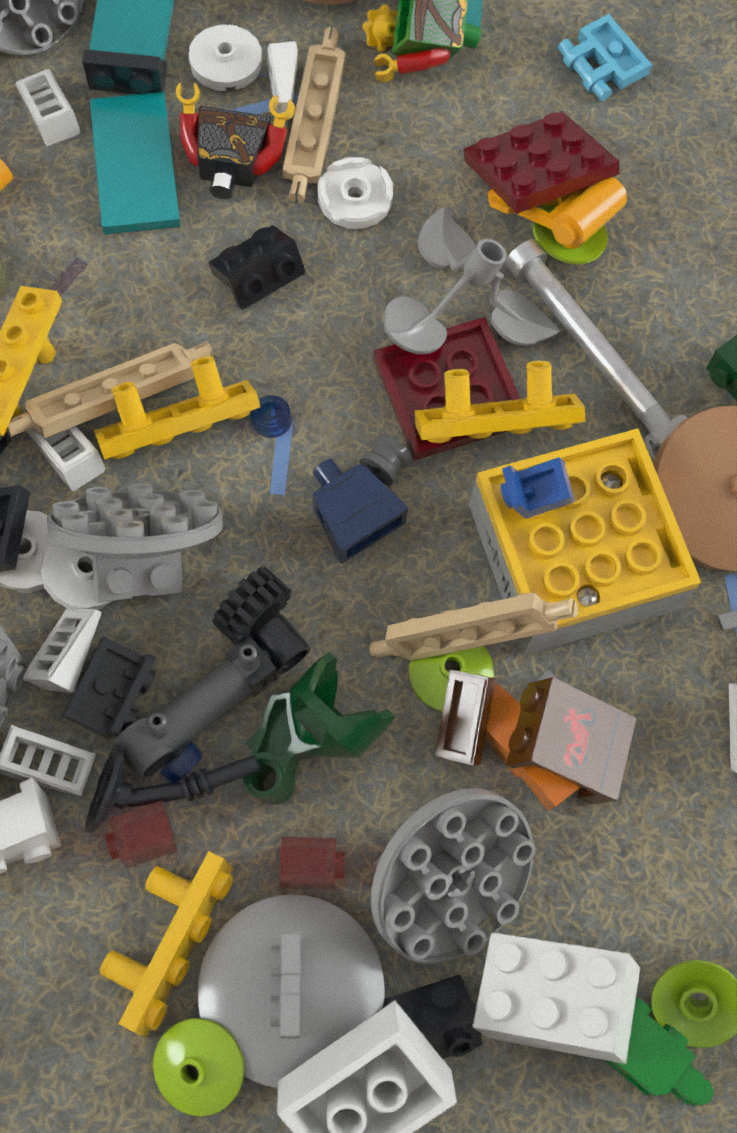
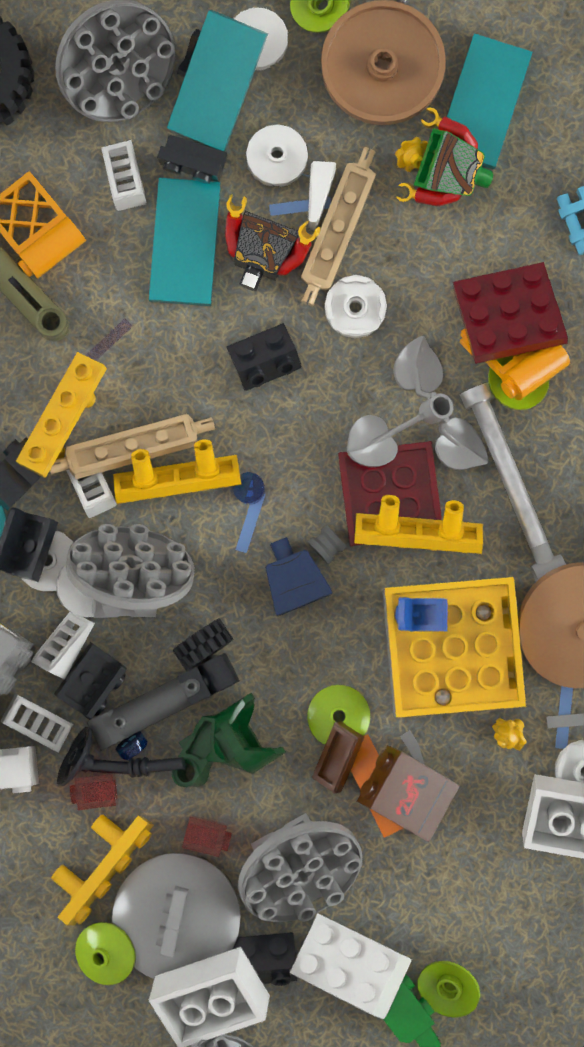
camera: 20 degrees right, 15 degrees up
tan plate [369,592,578,661] -> none
none -> yellow plant [492,718,527,751]

